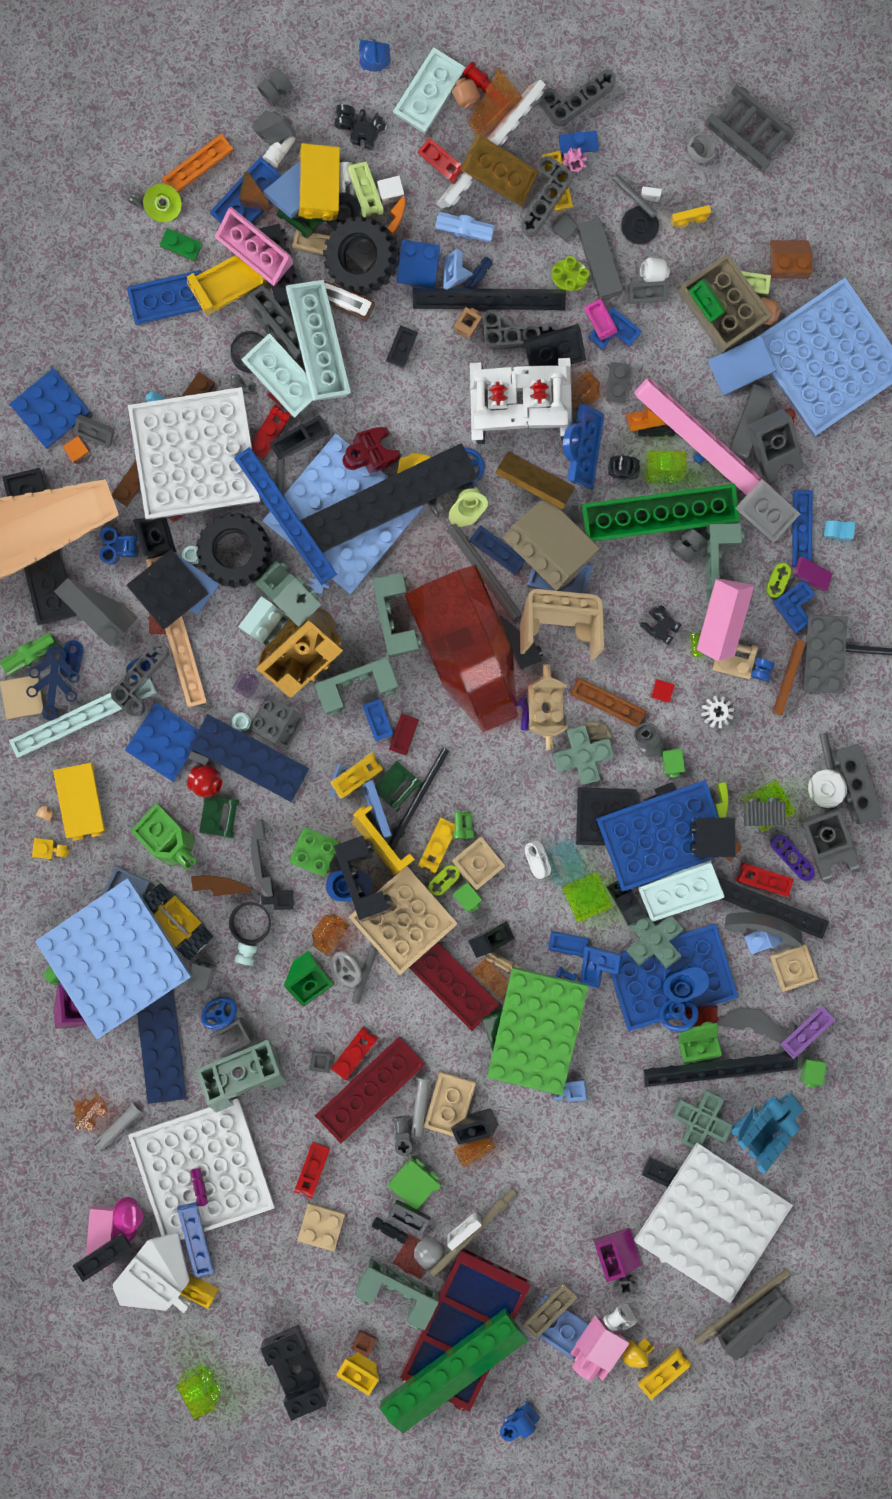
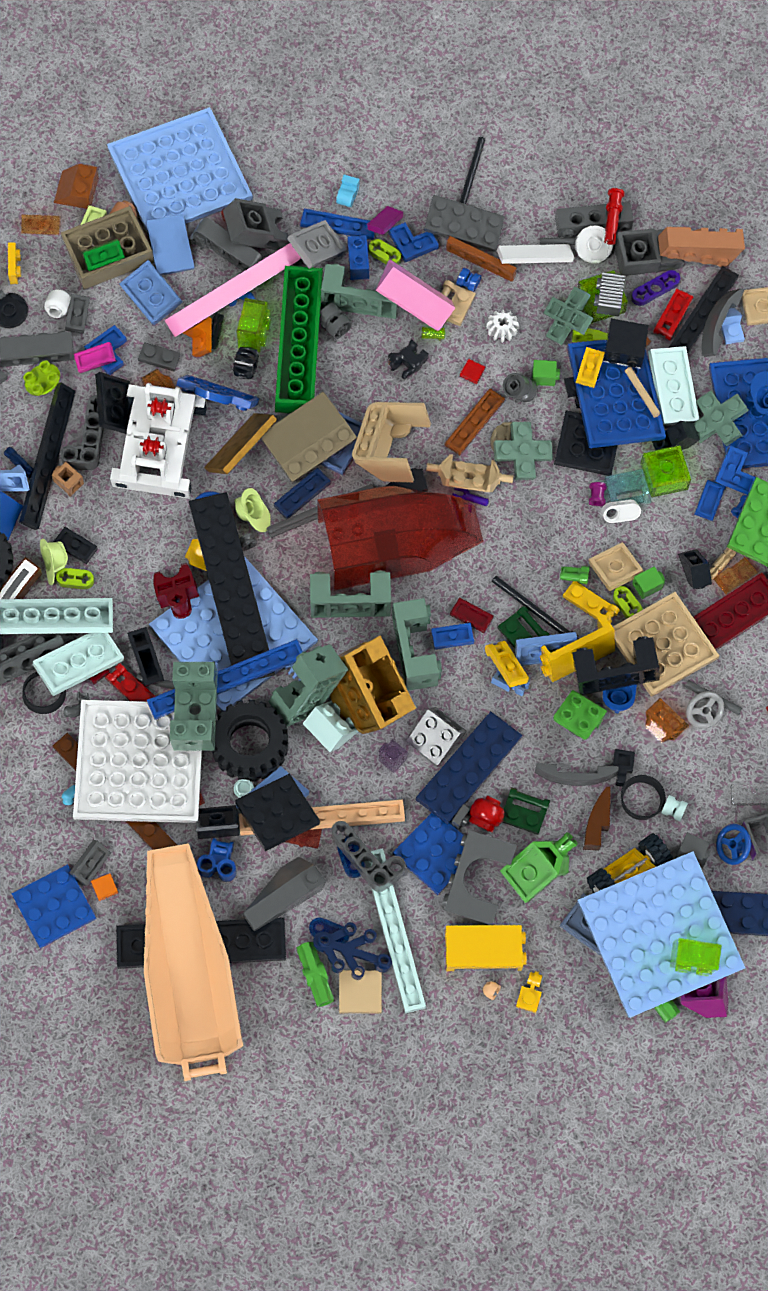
camera: 80 degrees left, 20 degrees down
light aqua plate [232,712,251,732] -> none
green slope [284,950,334,1007] -> none
none -> clear orange slope [21,214,61,235]
none -> yellowish green piece [40,539,68,585]
none -> lime beam [56,568,94,589]
none -> medium blue tile [119,260,183,326]
none -> sand green plate [170,662,218,751]
none -> blue brick [347,235,369,280]
none -> dark grey arch [442,830,517,925]
none -> white tile [497,244,574,264]
none -> sand green plate [543,286,593,345]
none -> yellow plate [576,347,605,388]
none -> magenta bush [588,482,607,506]
none -> red pin [604,188,625,245]
none -> tan bar [625,367,661,418]
none -> nougat wedge [658,227,745,267]
none -> clear neon green brick [670,938,722,977]

